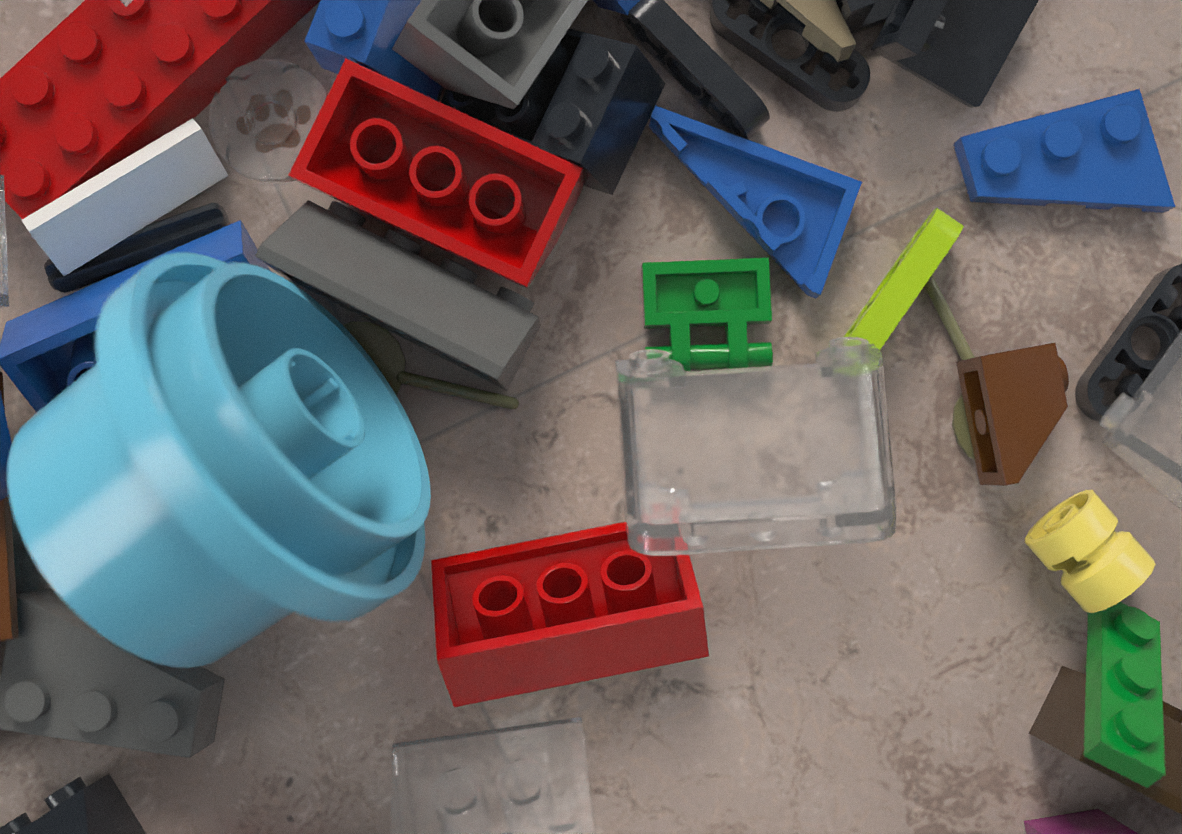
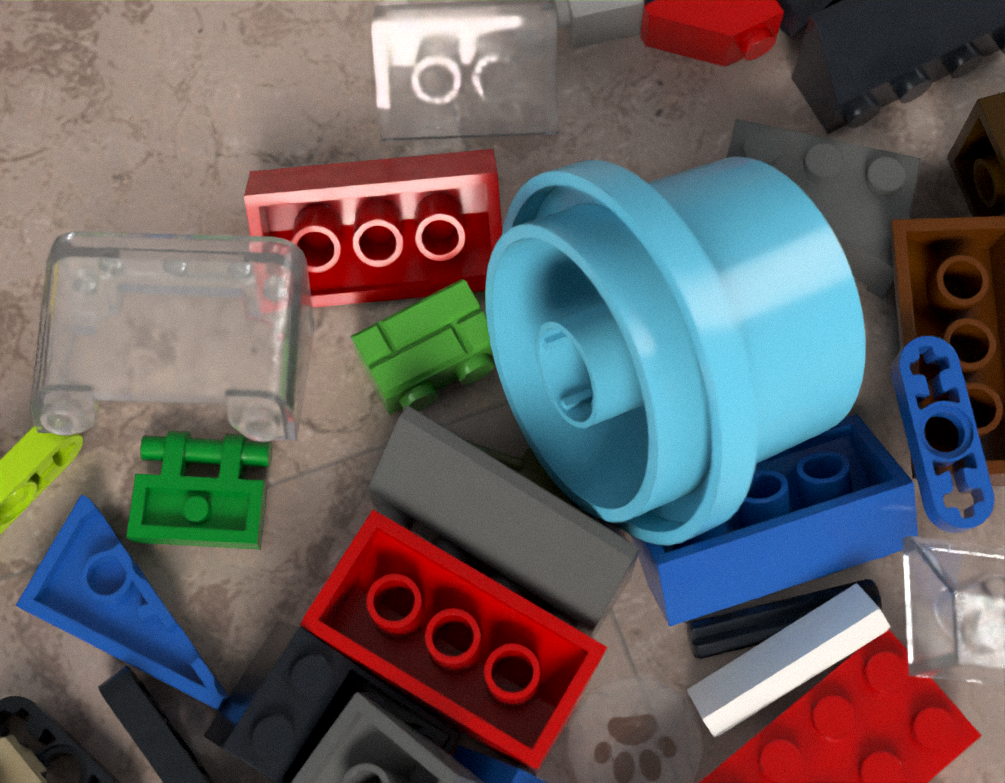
camera: 170 degrees left, 15 degrees down
none -> bright green brick [351,279,495,415]

